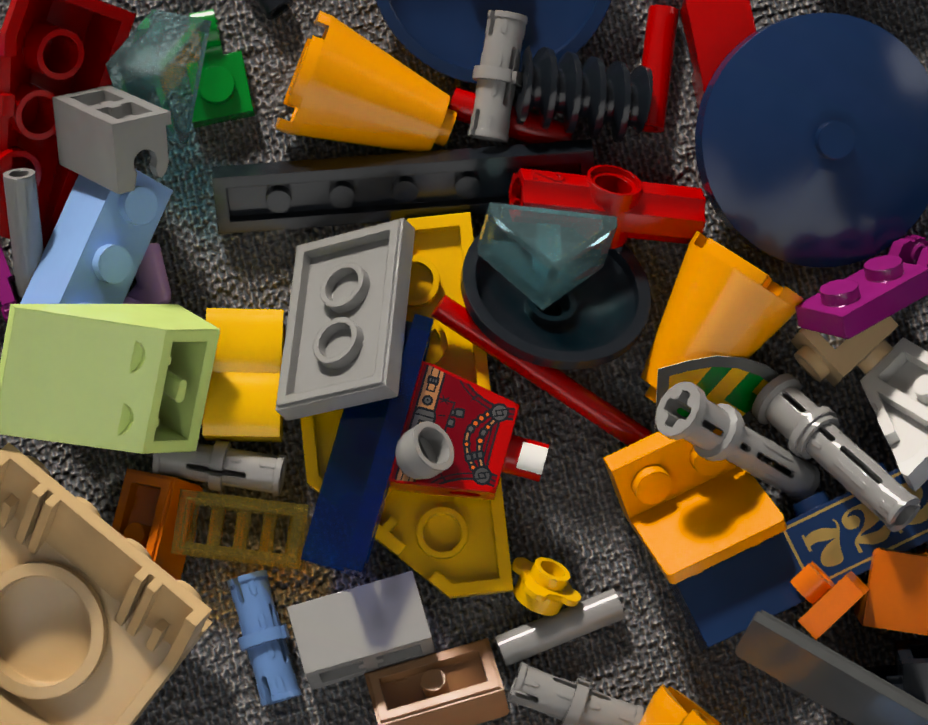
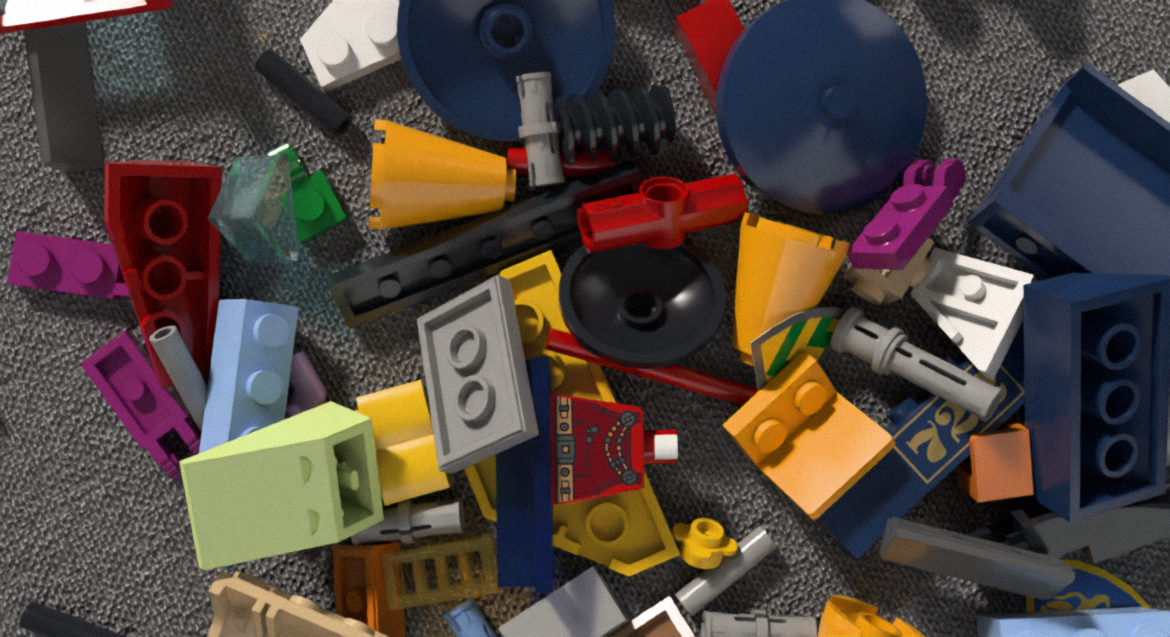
camera: 10 degrees left, 5 degrees up
light grey hinge [52,85,172,194] -> none
light grey hinge [395,421,454,480] -> none
clear light blue slope [477,202,617,310] -> none
red piece [634,5,679,133] -> none
light grey pin [655,381,820,502] -> none
orange tile [790,561,870,640] -> none

